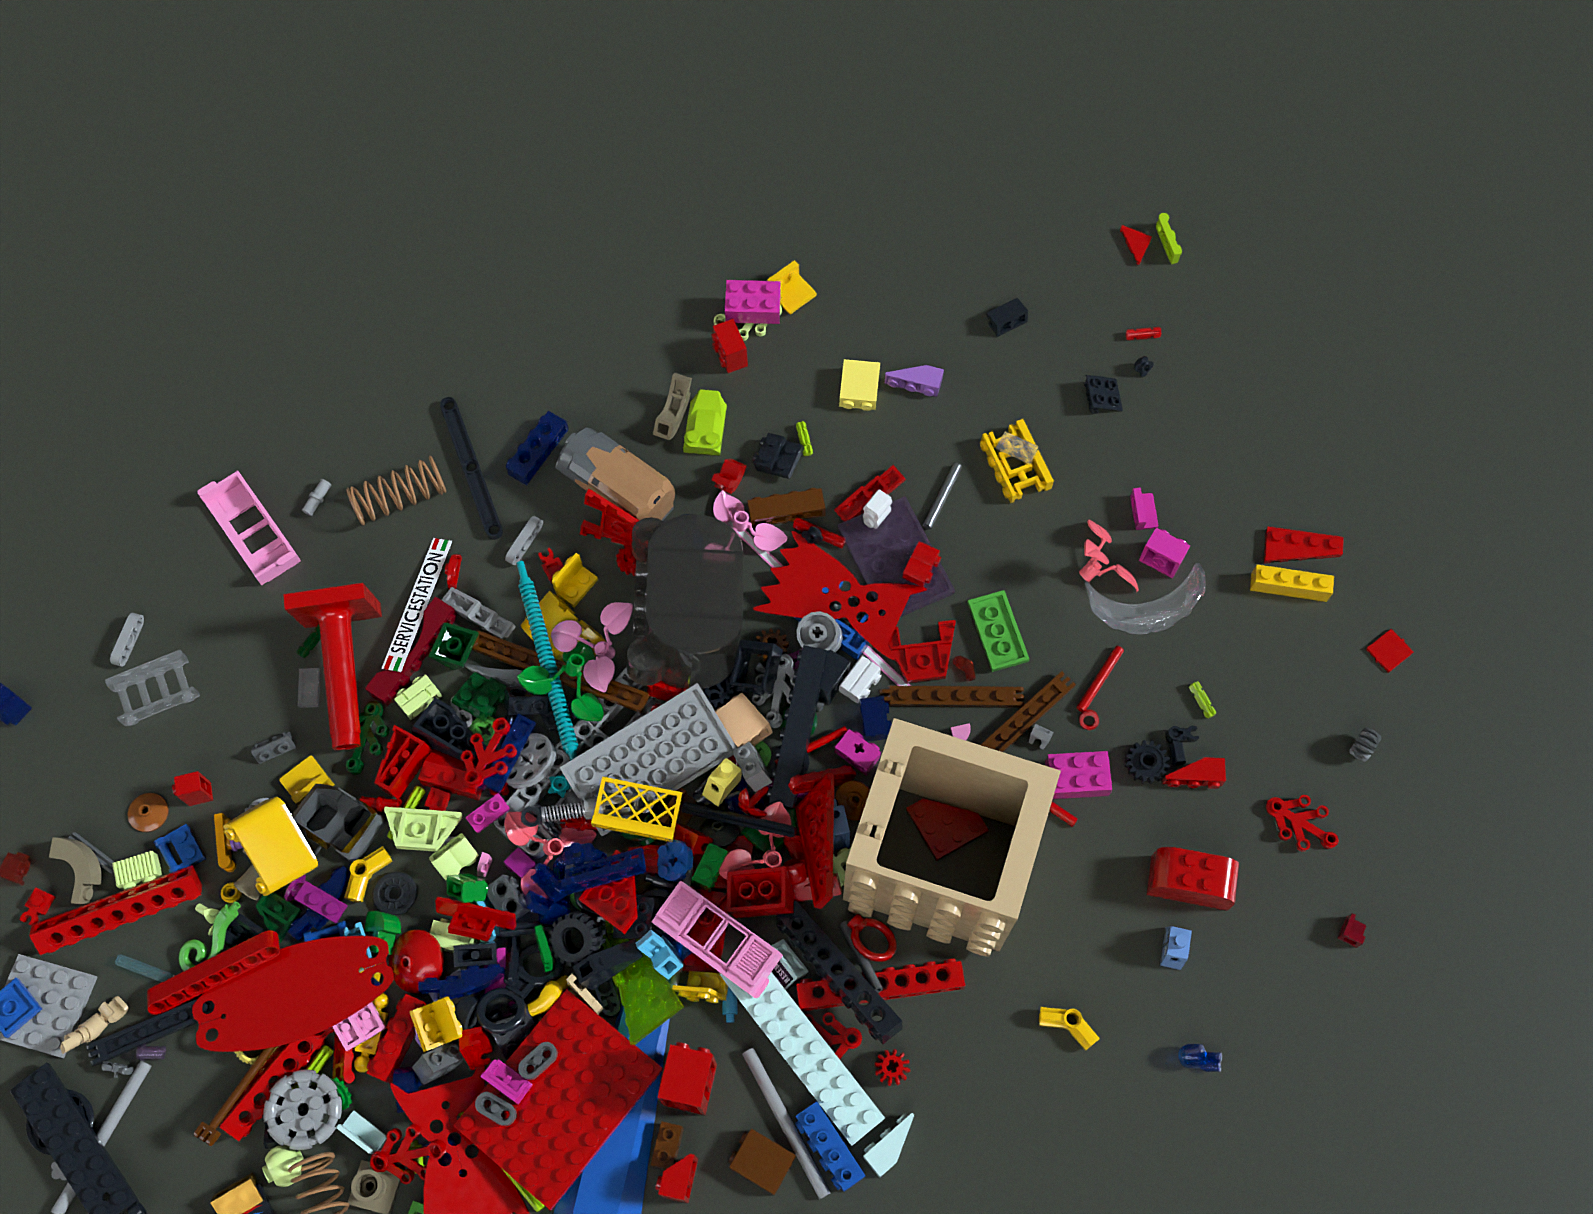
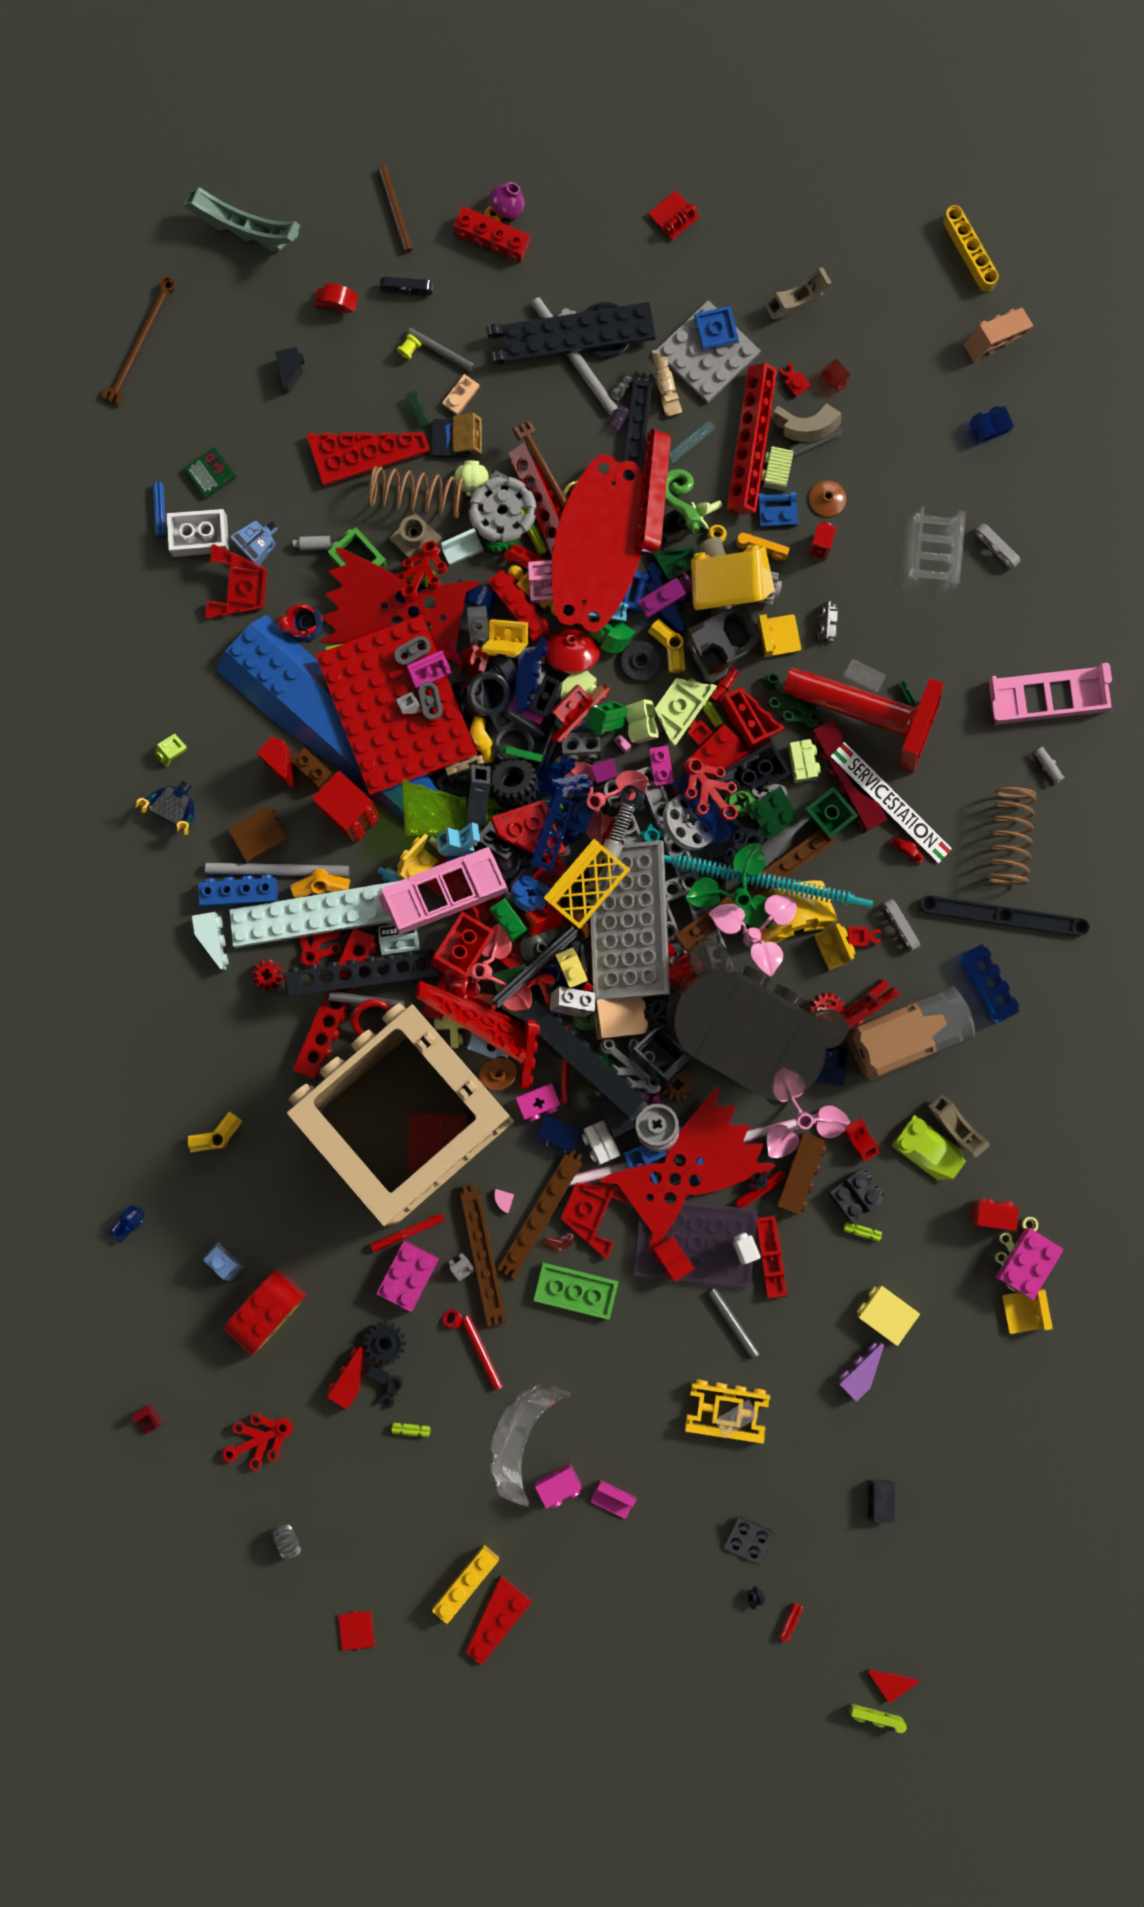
camera: 120 degrees right, 15 degrees up
light grey slope [442,587,516,641] -> none
coral plant [1079,520,1139,592] -> none
none -> light orange piece [291,869,350,899]
none -> light grey slope [395,692,422,714]

